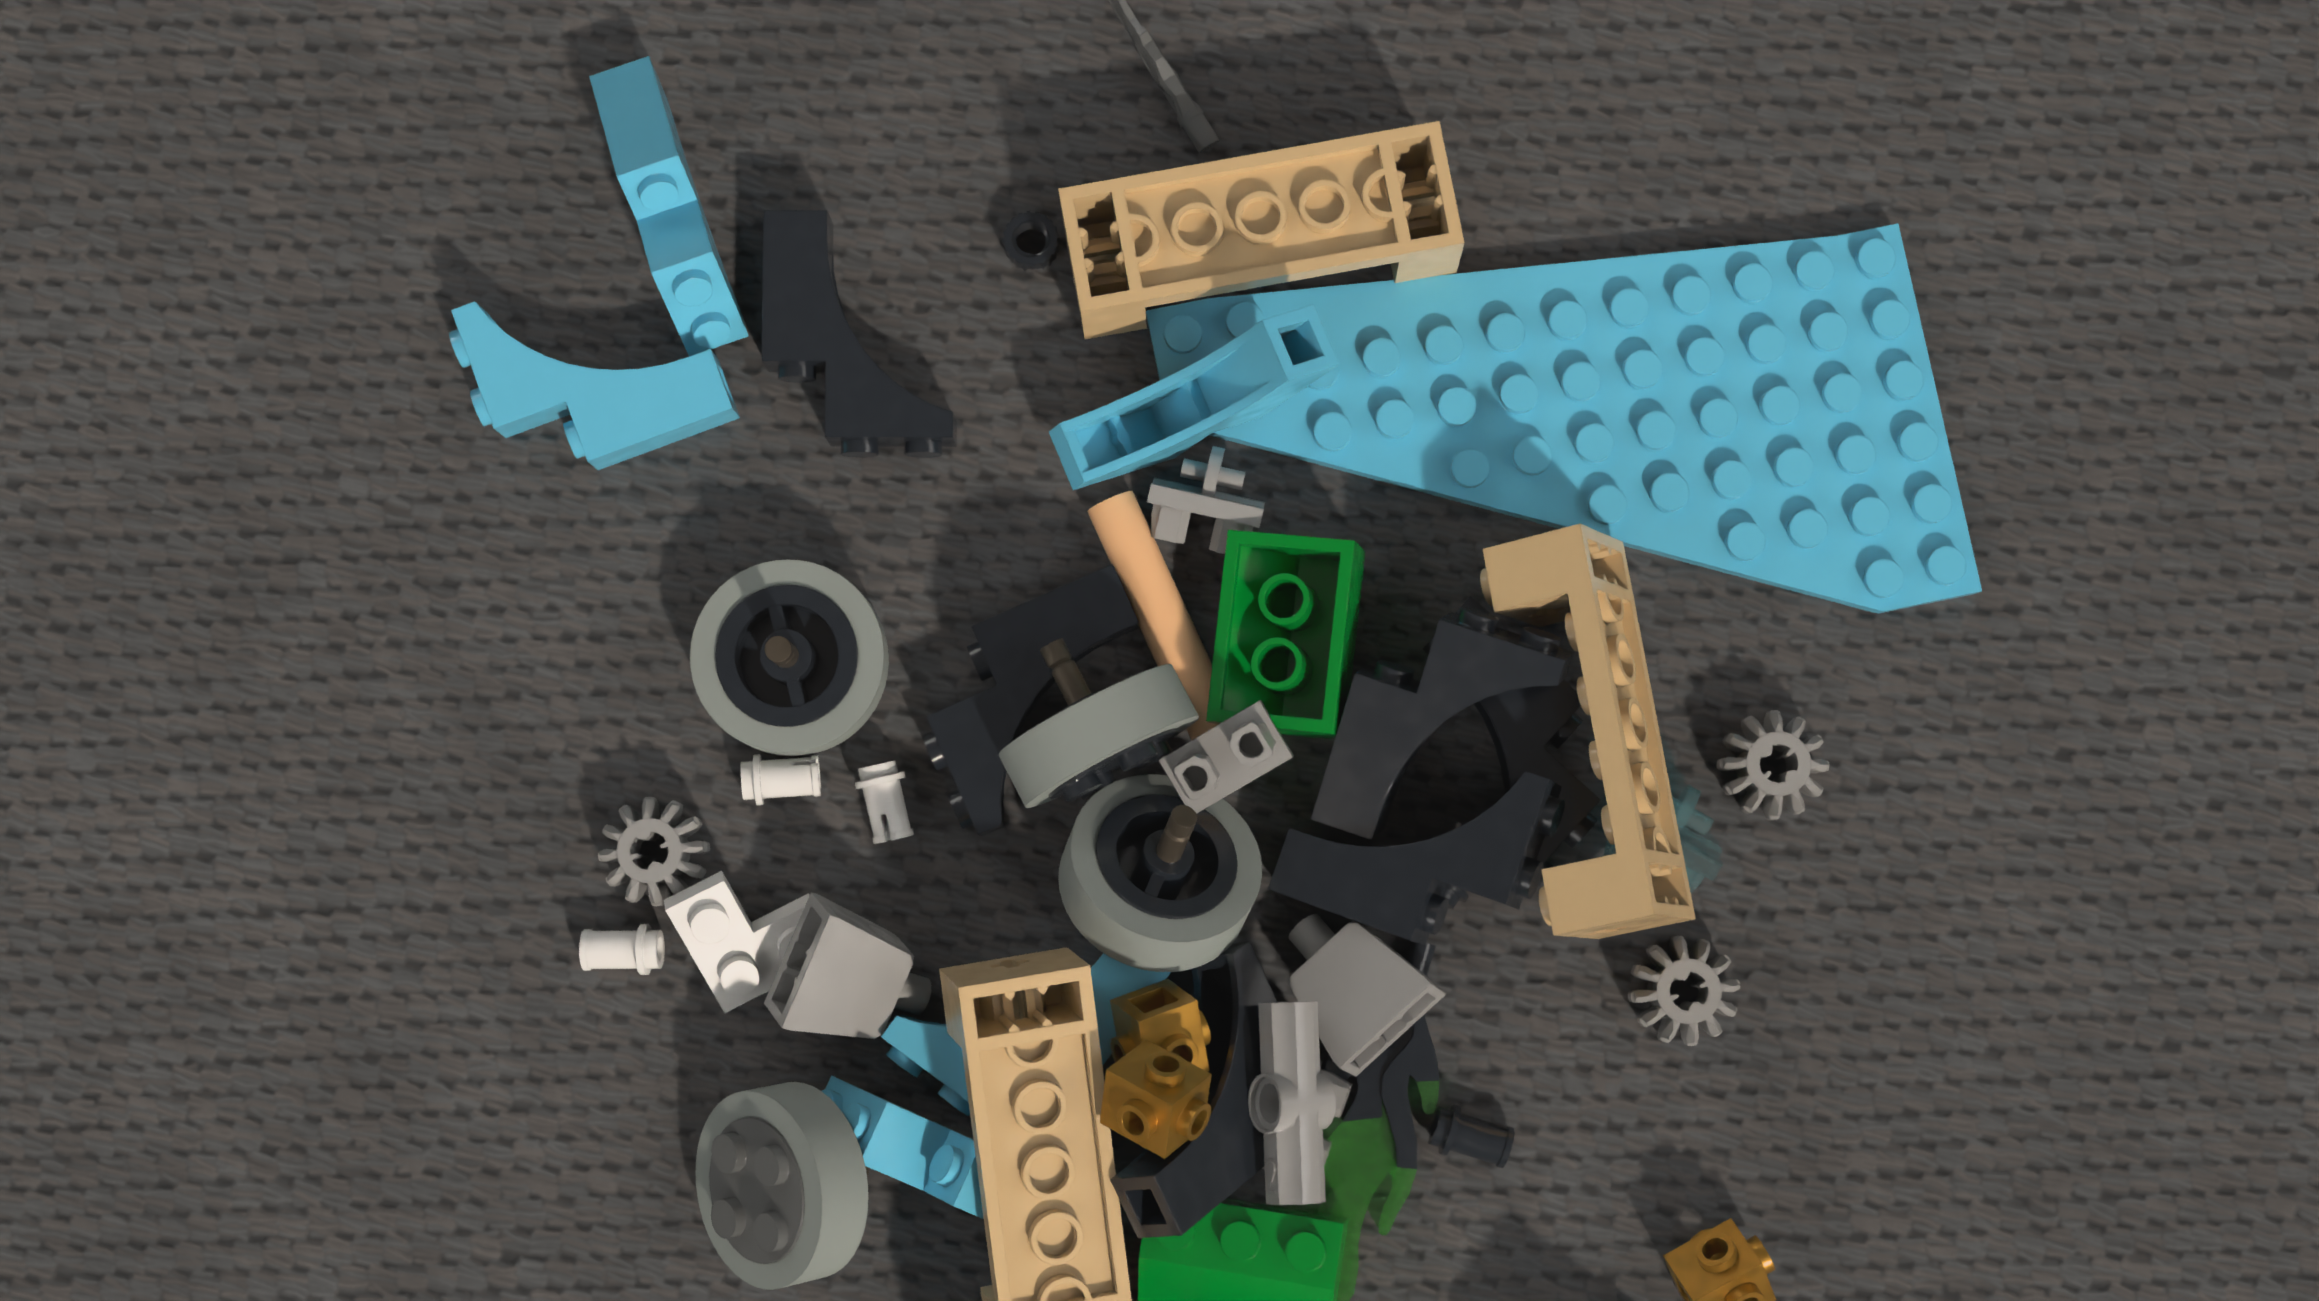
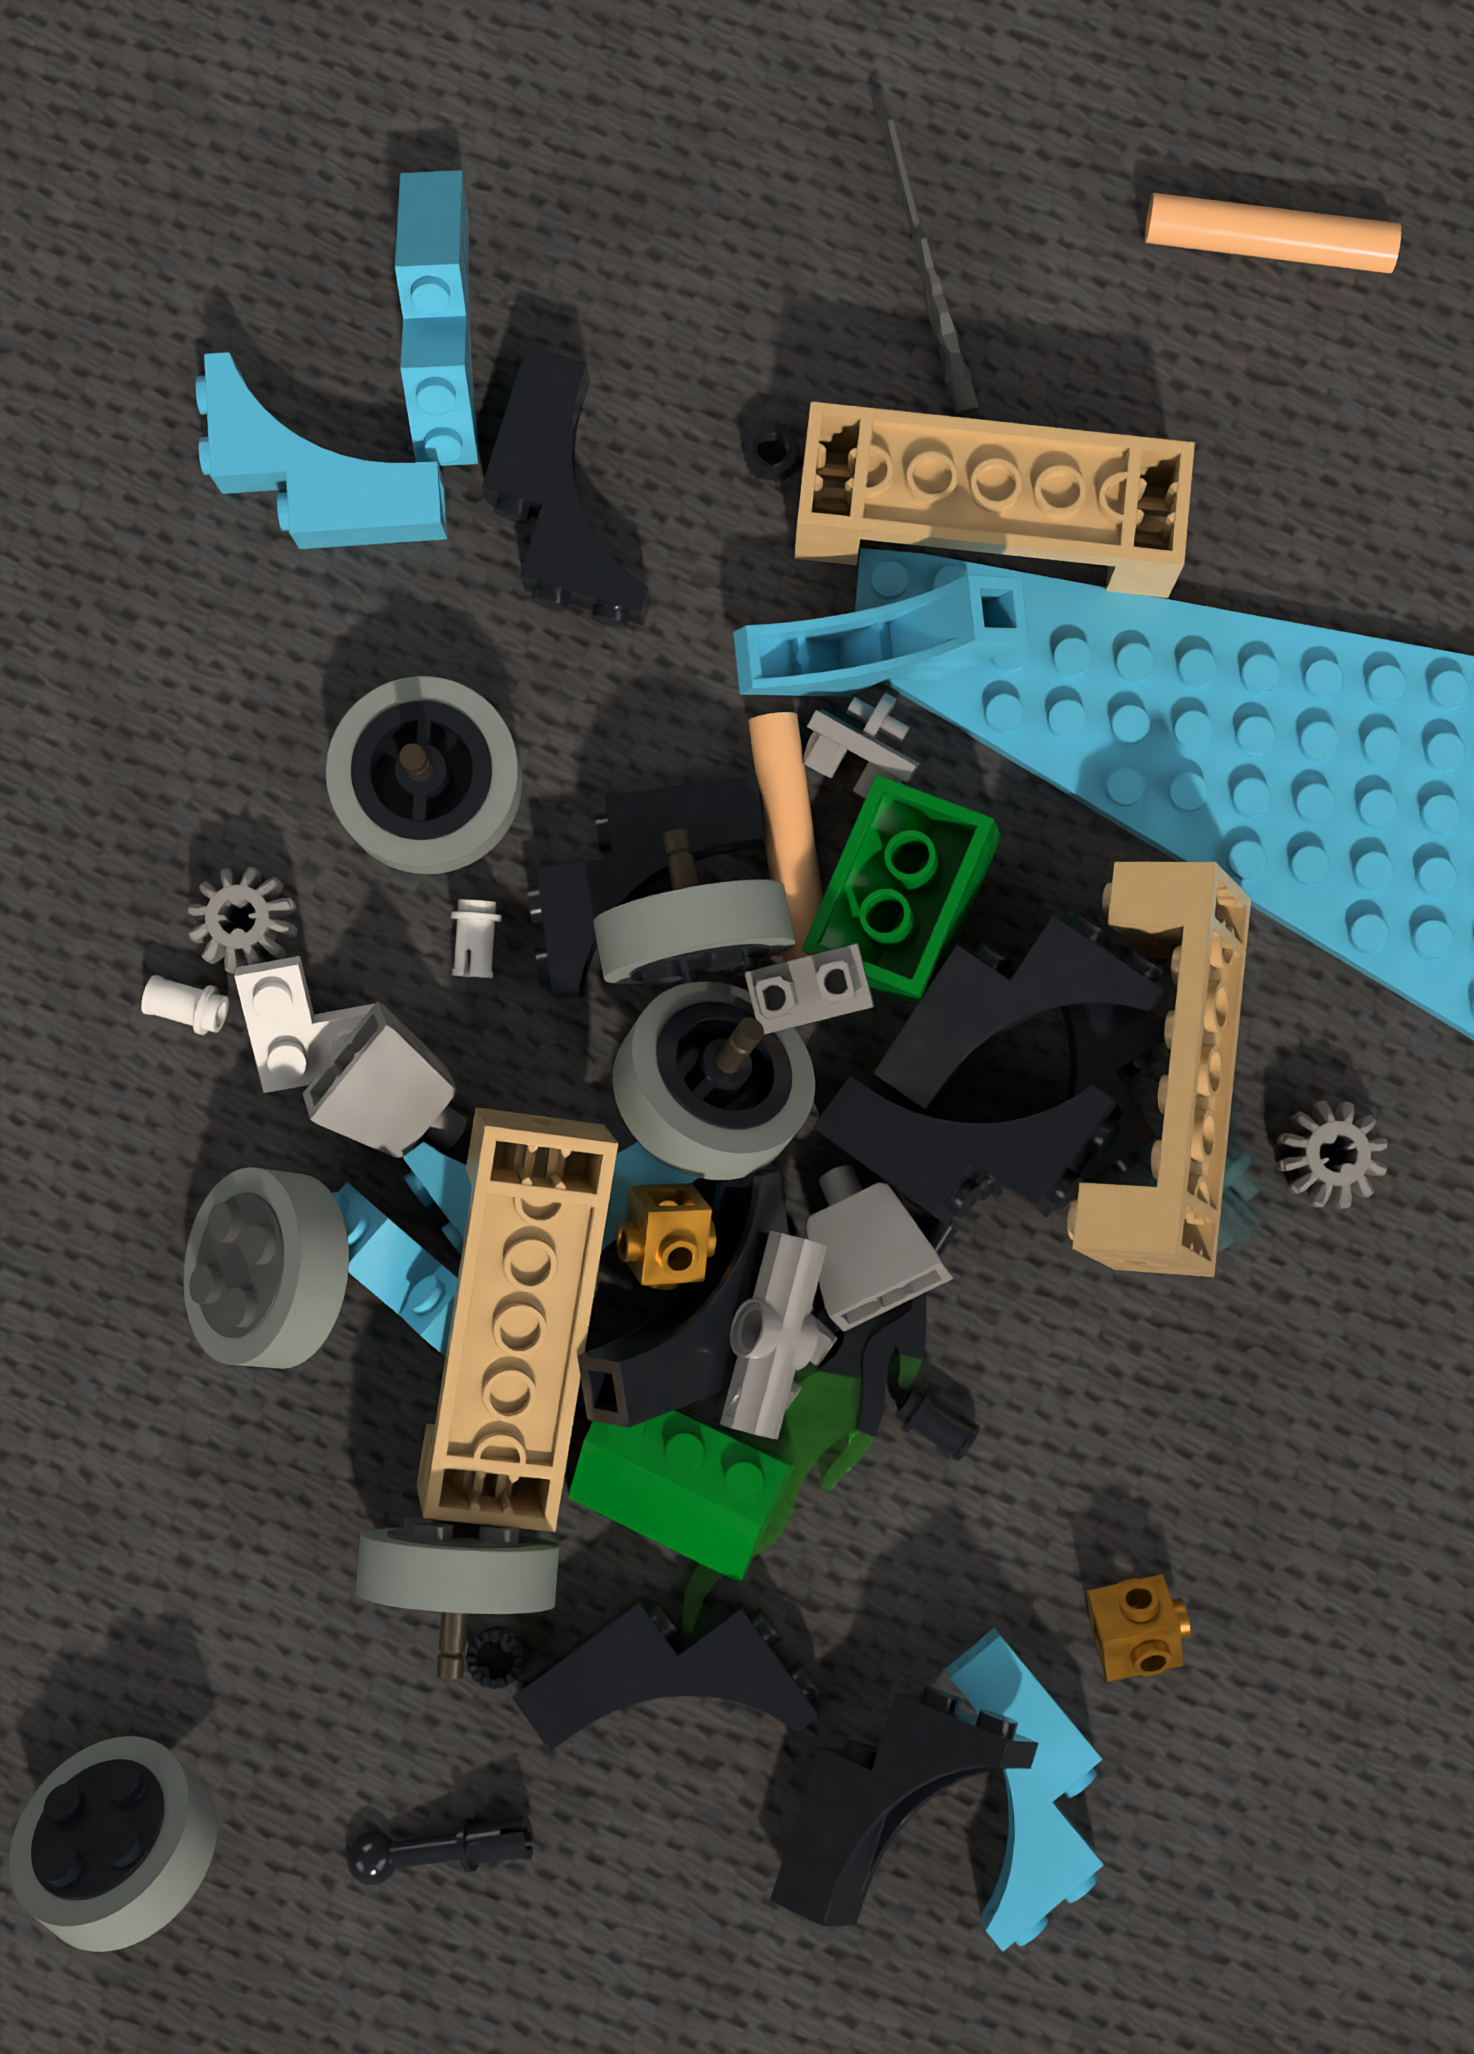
camera: 20 degrees right, 0 degrees up
white pin [741,754,821,805] -> none
pearl gold brick [1100,1039,1211,1159] -> none
light grey gear [1628,936,1740,1046] -> none

